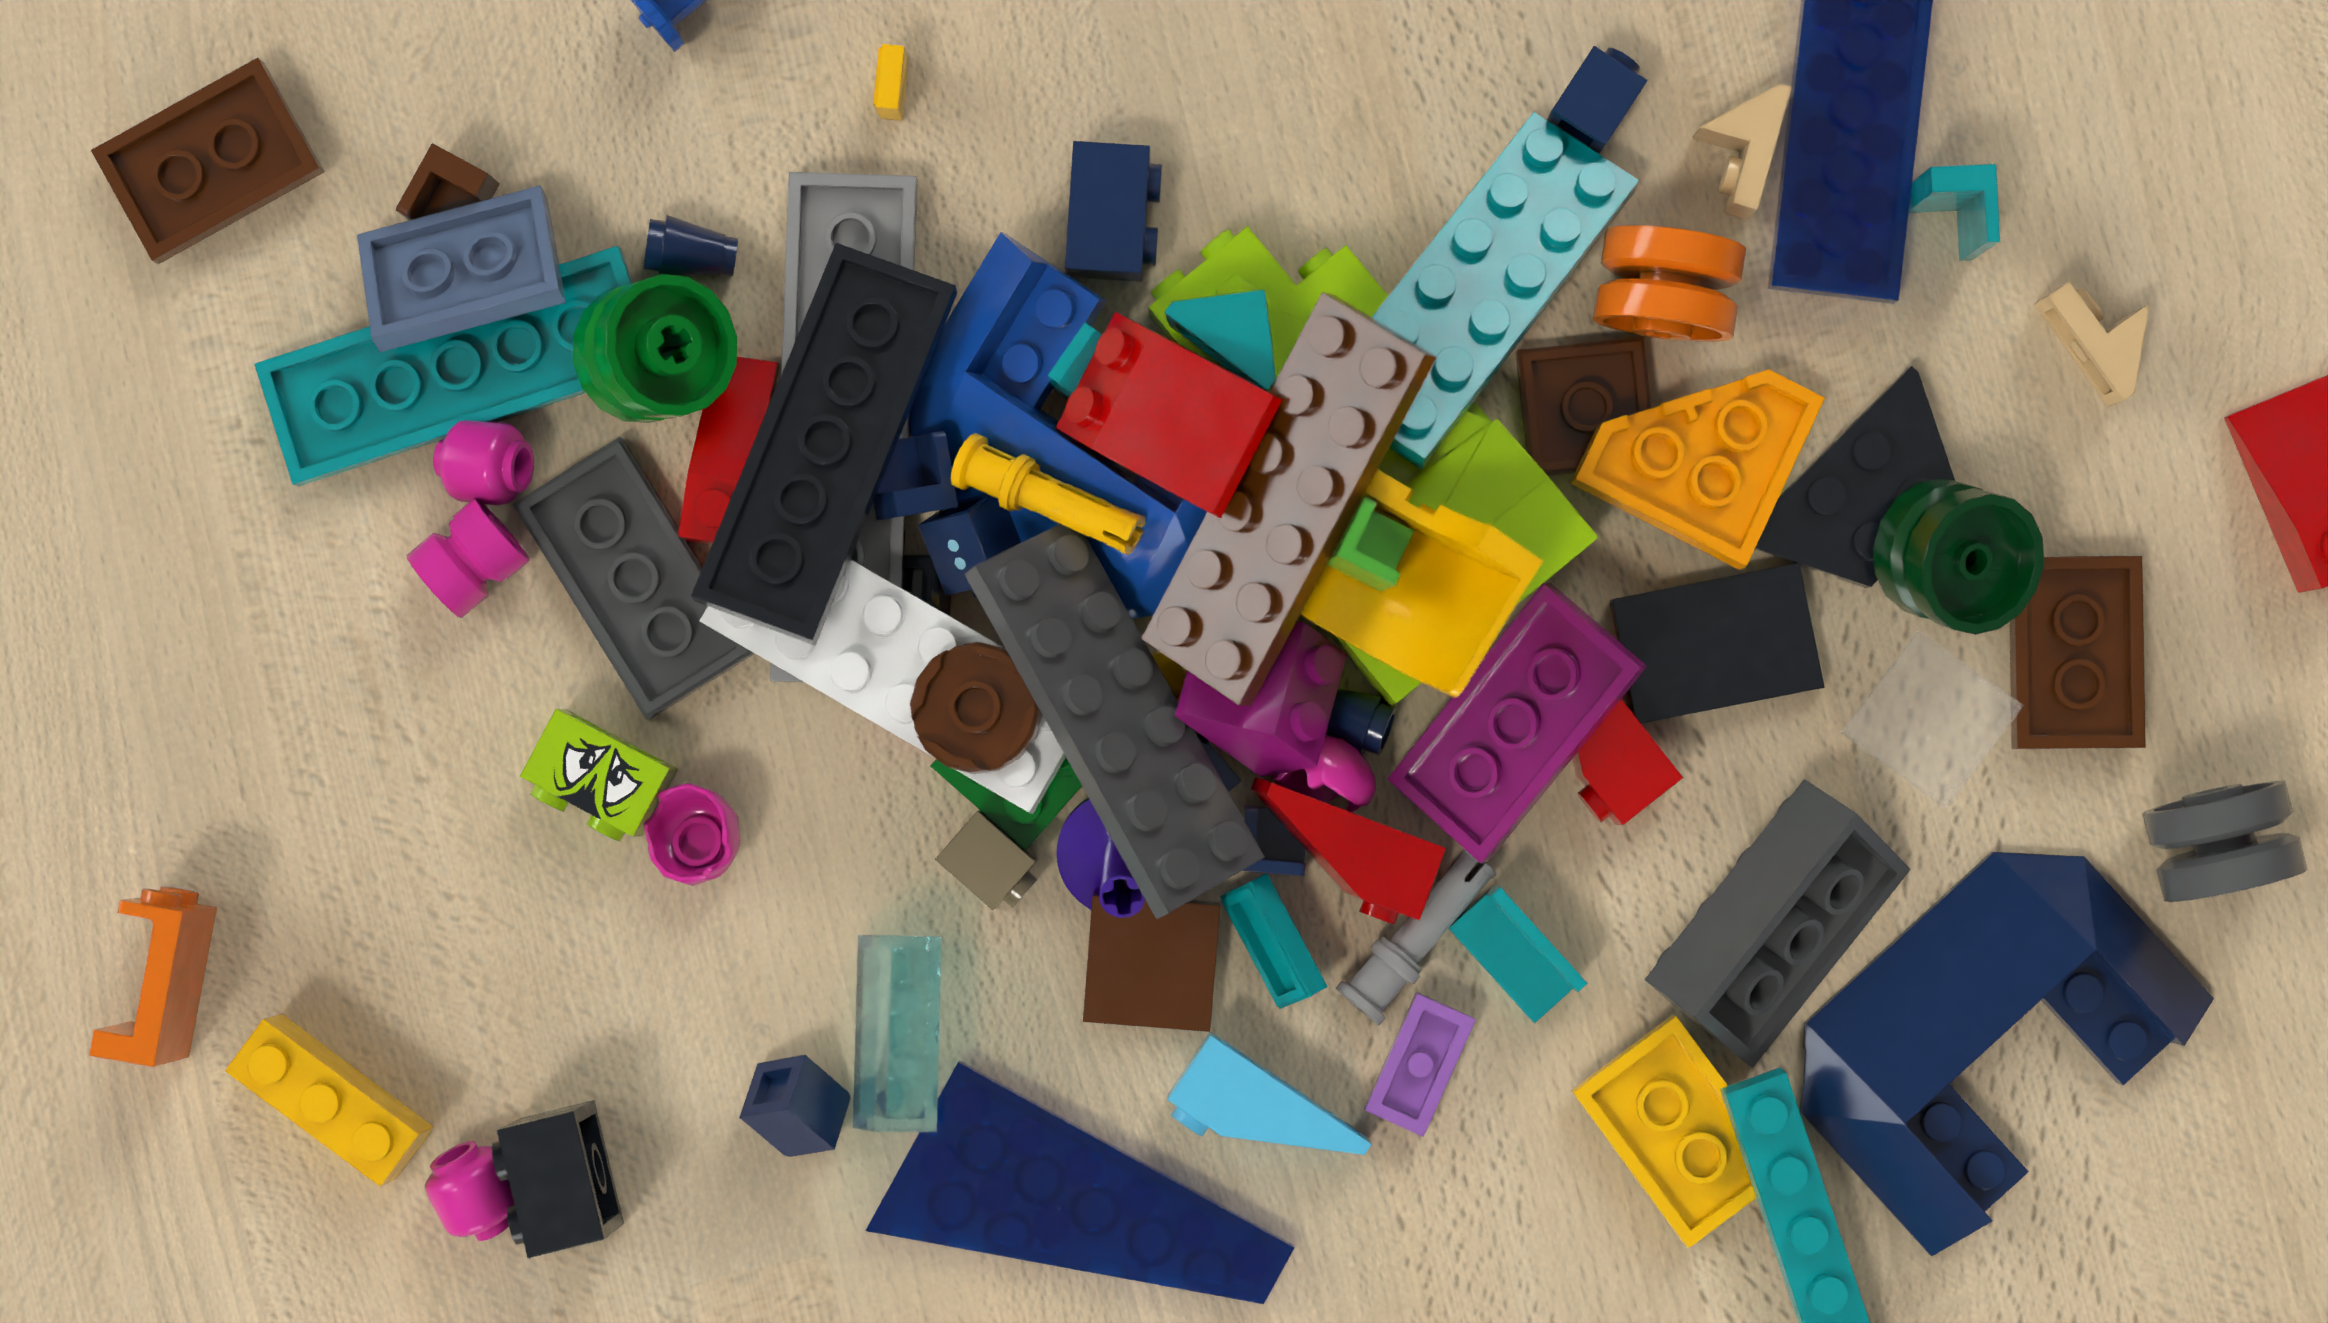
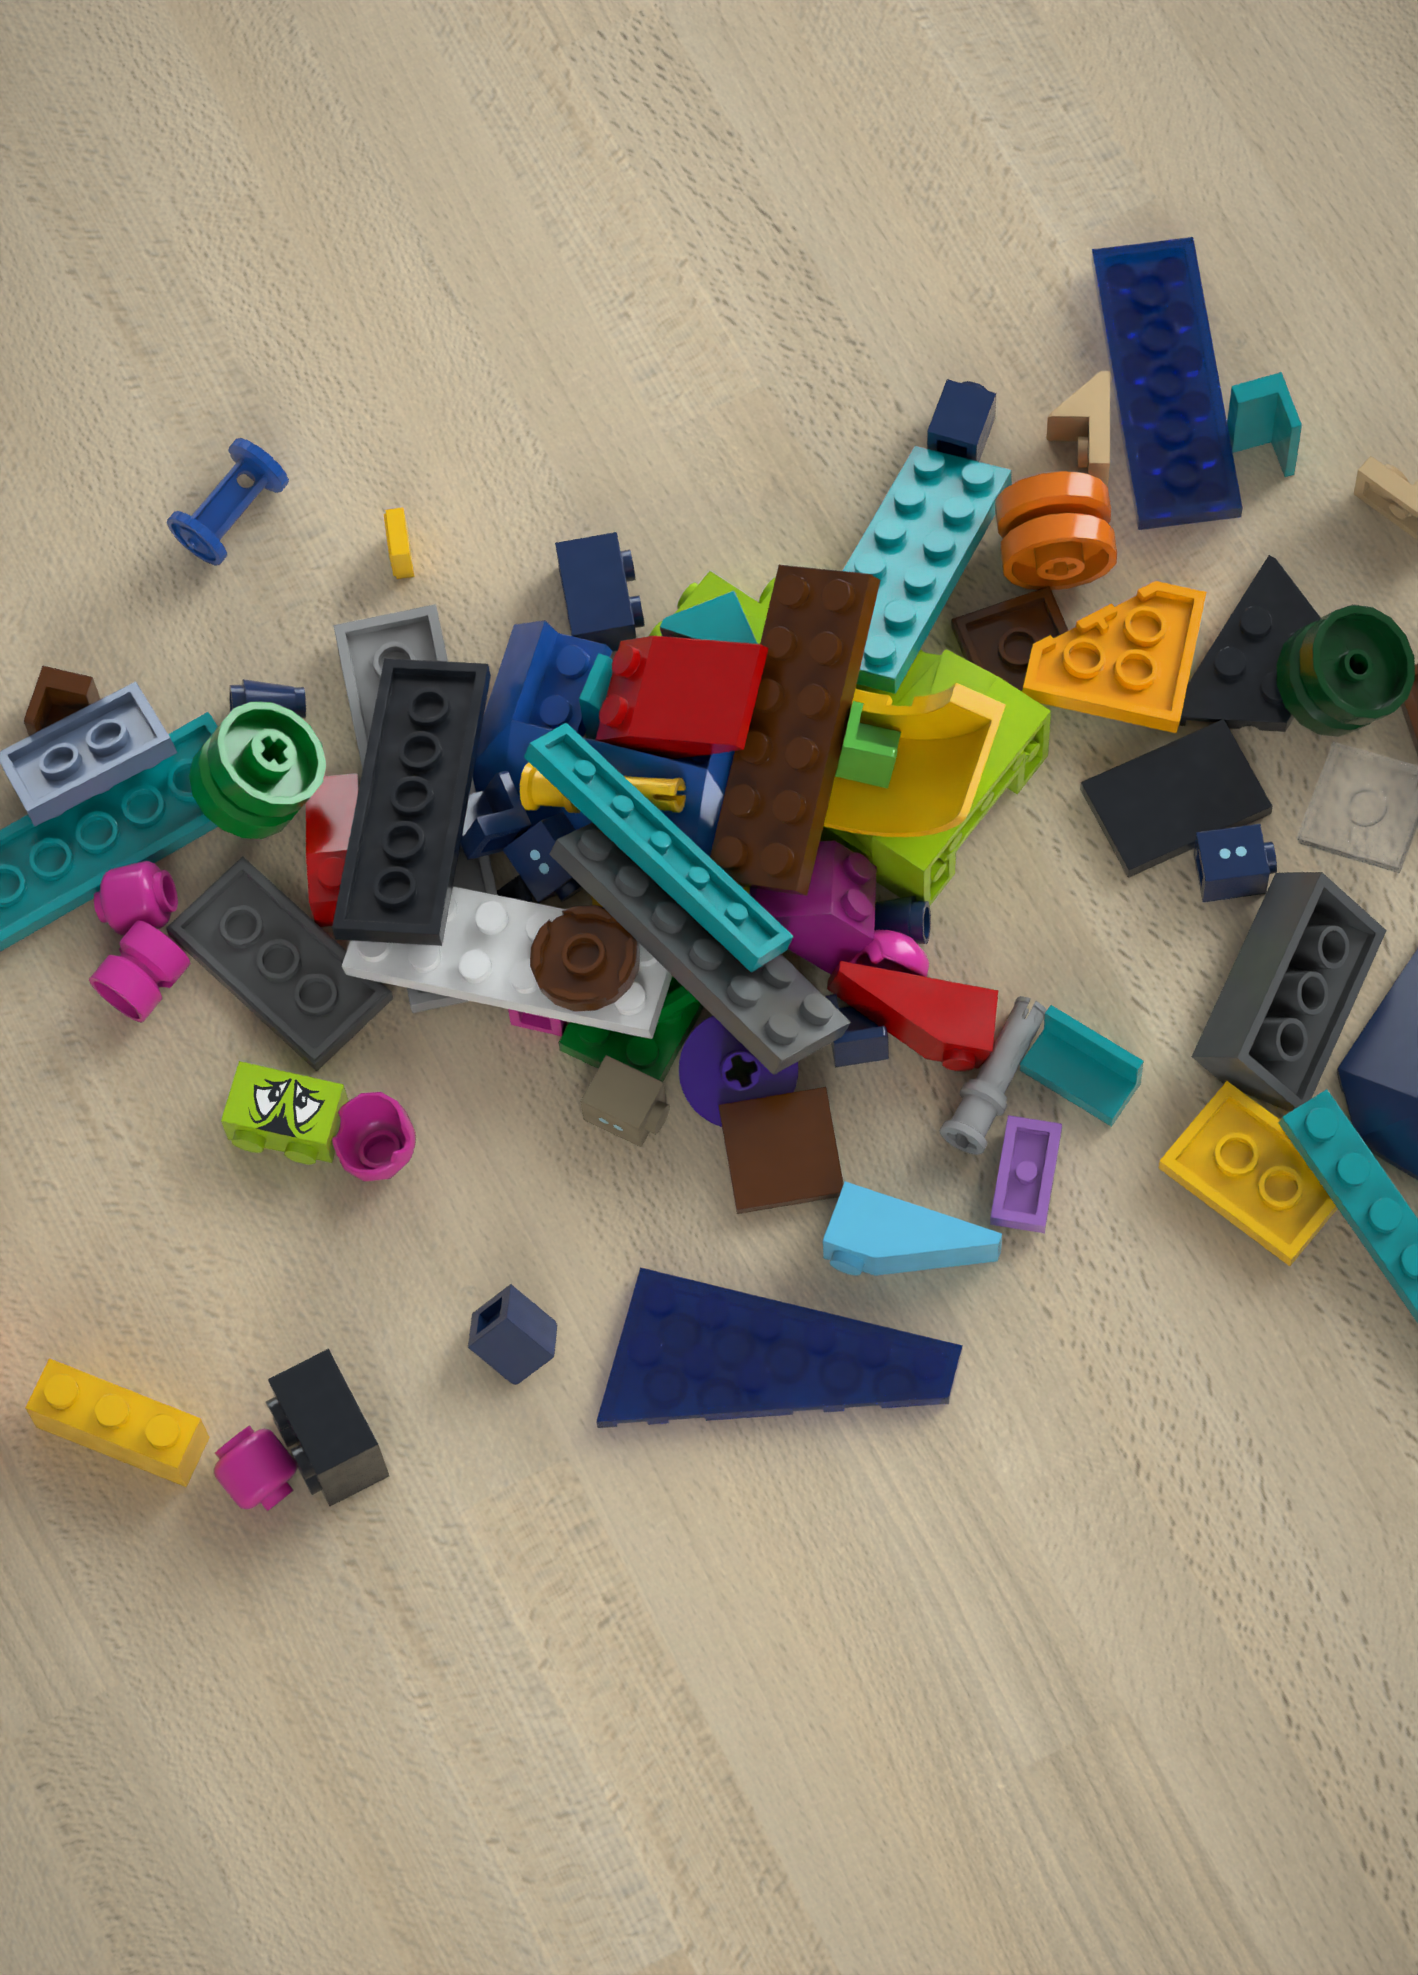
camera: 15 degrees left, 20 degrees down
clear light blue brick [853,935,942,1132] -> none
teal tile [1220,873,1328,1009] -> none
magenta plate [1387,583,1647,863] -> none
red slope [1573,699,1683,826] -> none
none -> teal plate [524,723,794,973]
none -> dark blue brick [1194,824,1277,902]

